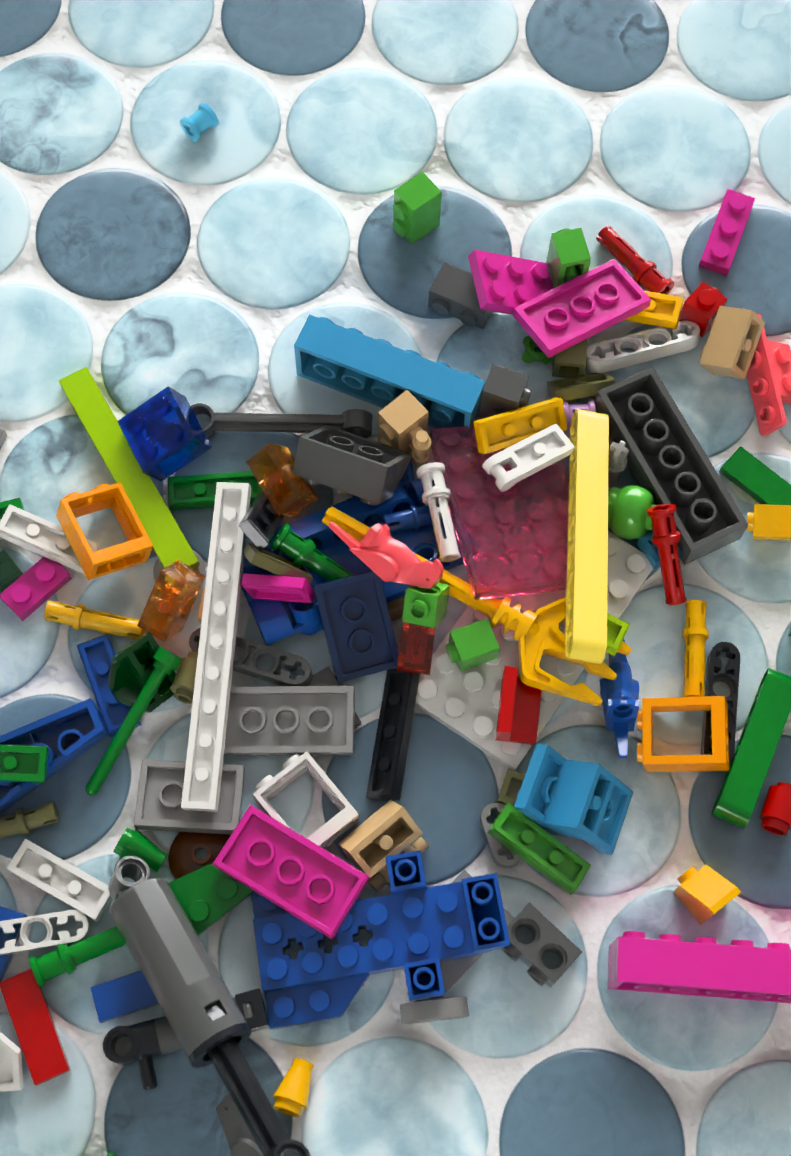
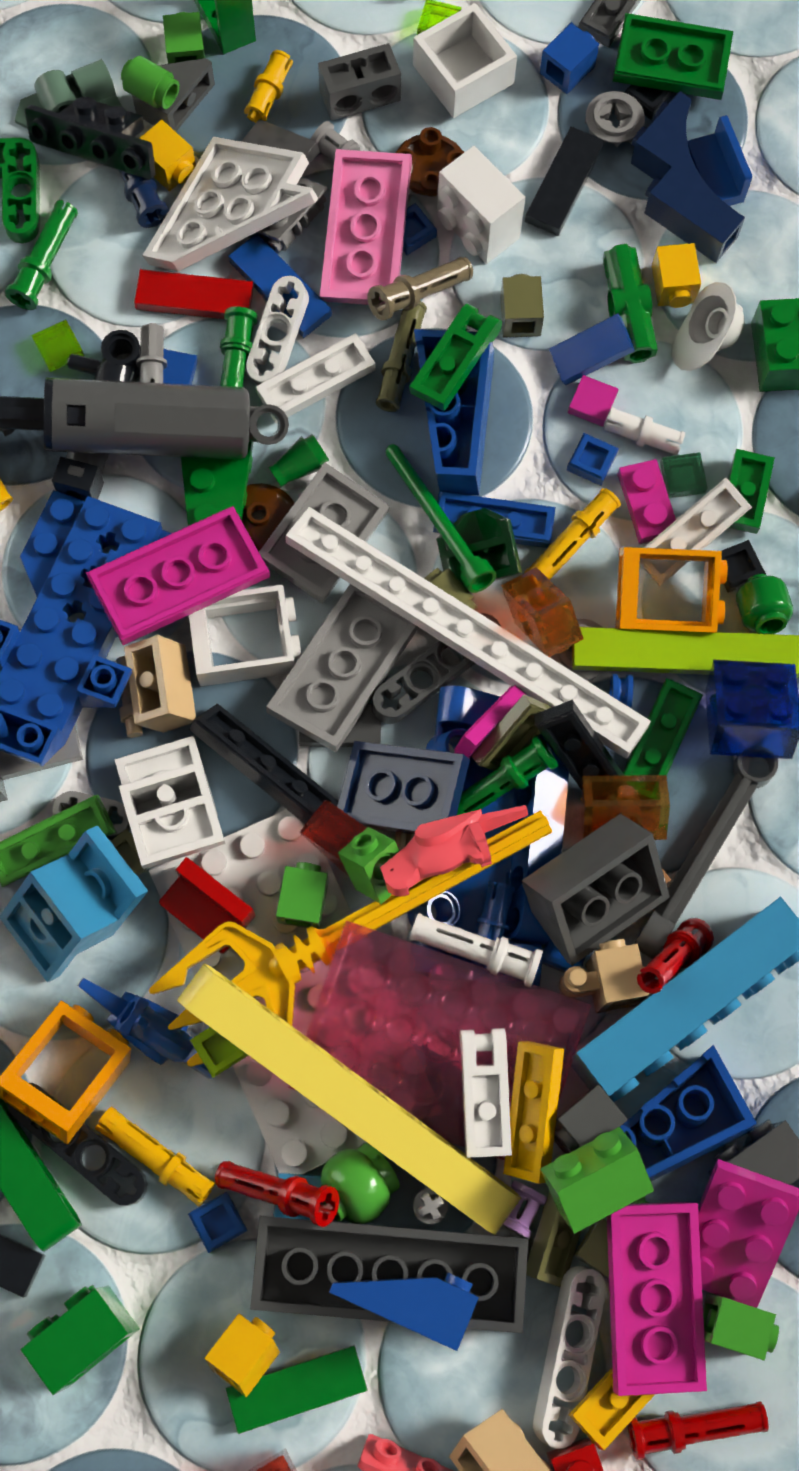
camera: 120 degrees right, 5 degrees up
none -> clear neon green tile [31,320,84,372]
none -> white bracket [114,736,226,869]
none -> light grey axle [136,323,167,383]
none -> blue tile [188,1191,248,1253]
none -> blue slope [329,1273,479,1351]
none -> bright green brick [540,1127,654,1234]
none -> blue tile [566,433,619,486]
none -> blue bush [609,674,634,708]
none -> blue wedge [620,1045,757,1182]
none -> red pin [637,918,714,994]
none -> black tile [721,540,766,593]
none -> green head [736,574,793,634]

